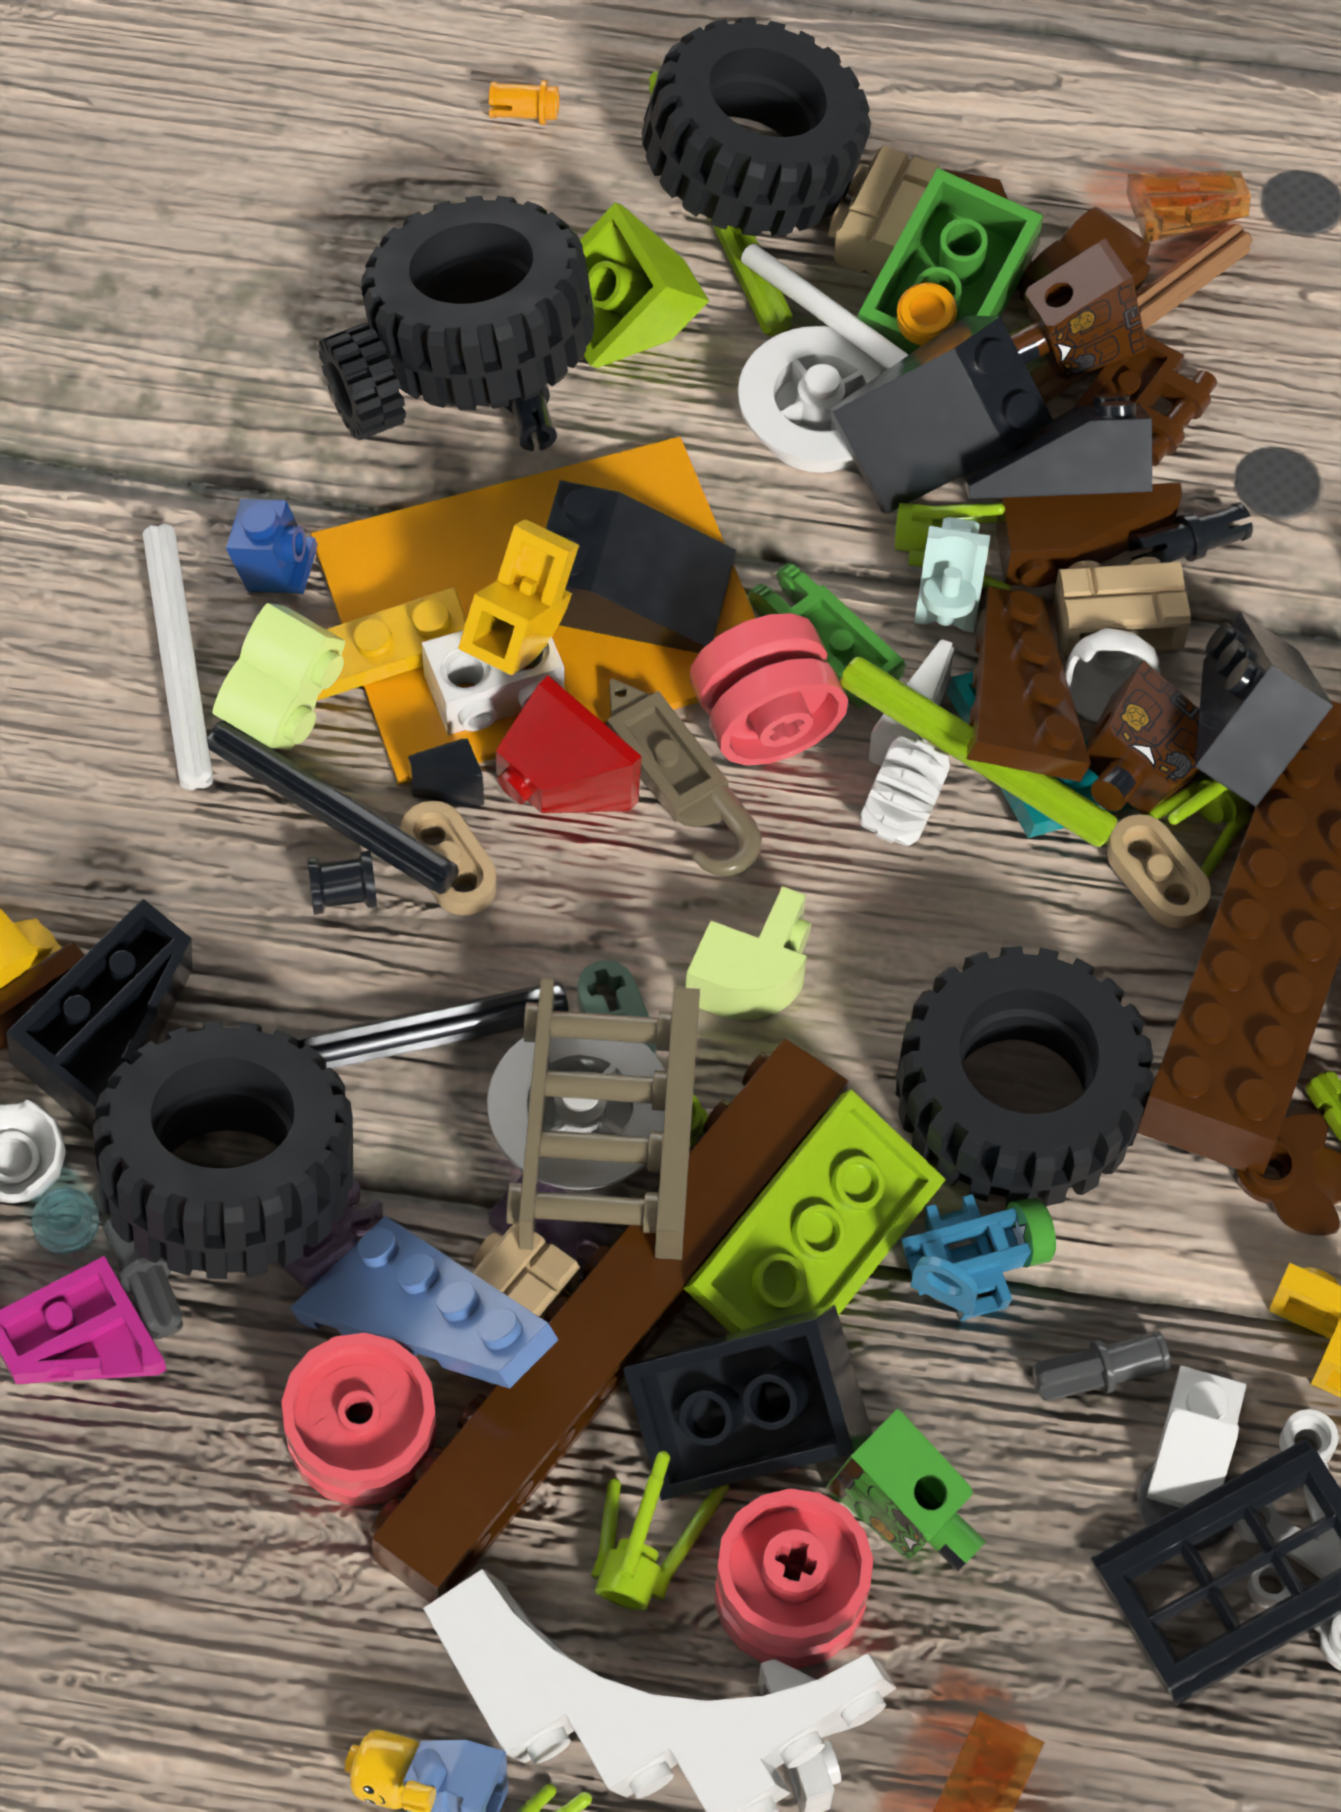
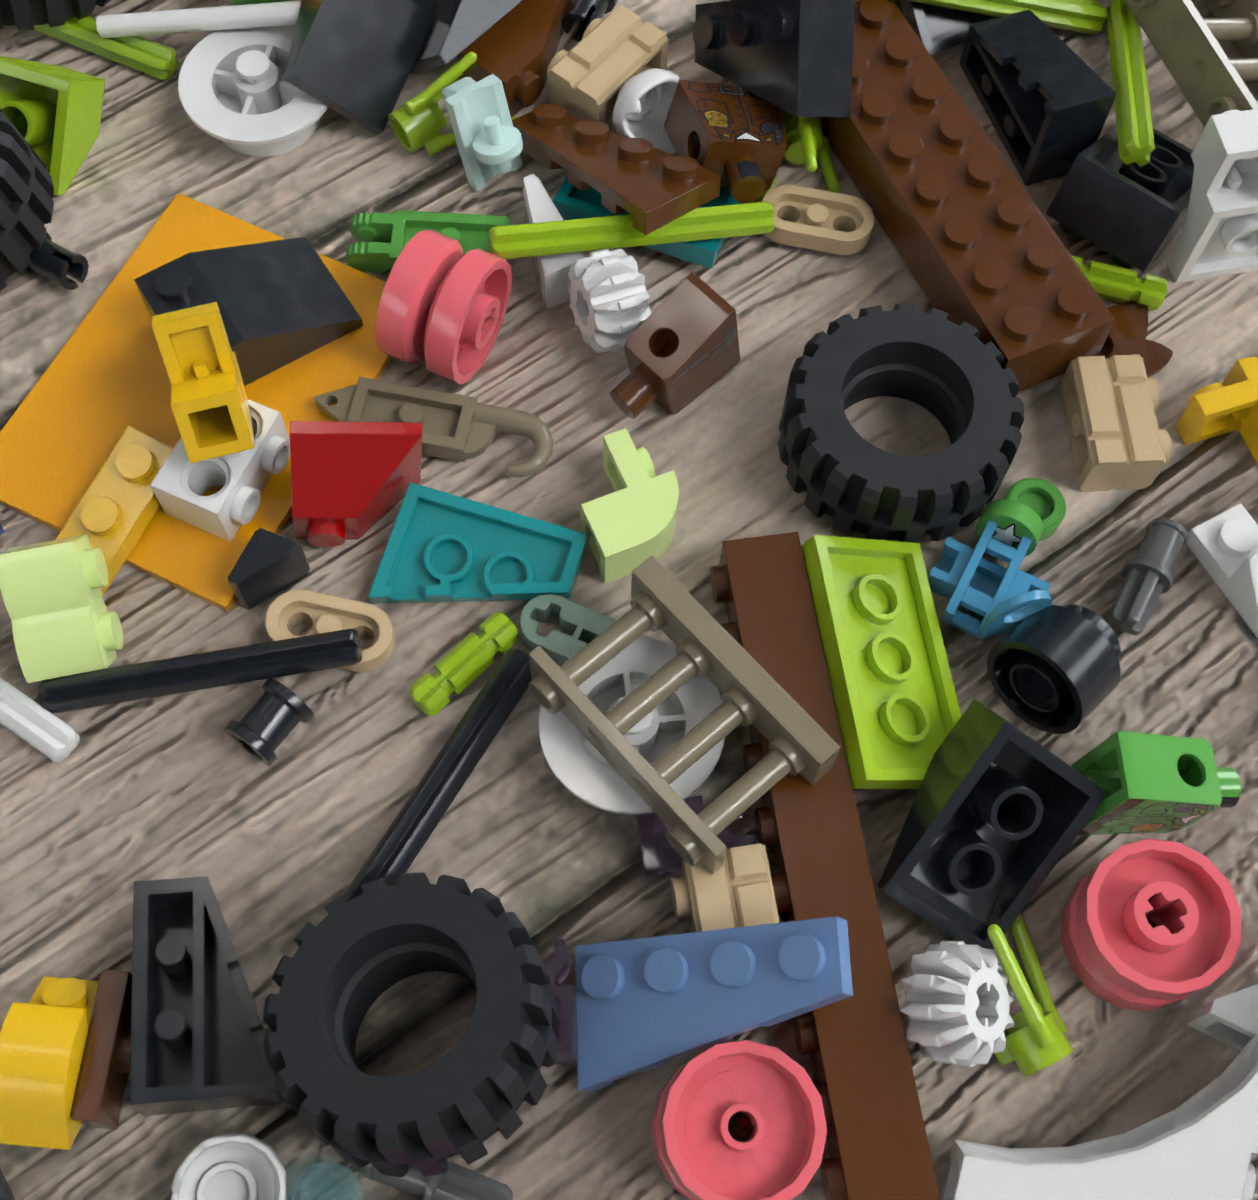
camera: 45 degrees left, 5 degrees up
none -> teal wing [368,482,589,604]
none -> lime axle [409,612,519,716]
none -> reddish brown torso [610,272,740,419]
none -> white gear [899,941,1016,1067]
none -> black piece [987,604,1121,734]
none -> bright green tile [1004,478,1066,541]
none -> tan brick [1059,354,1171,492]

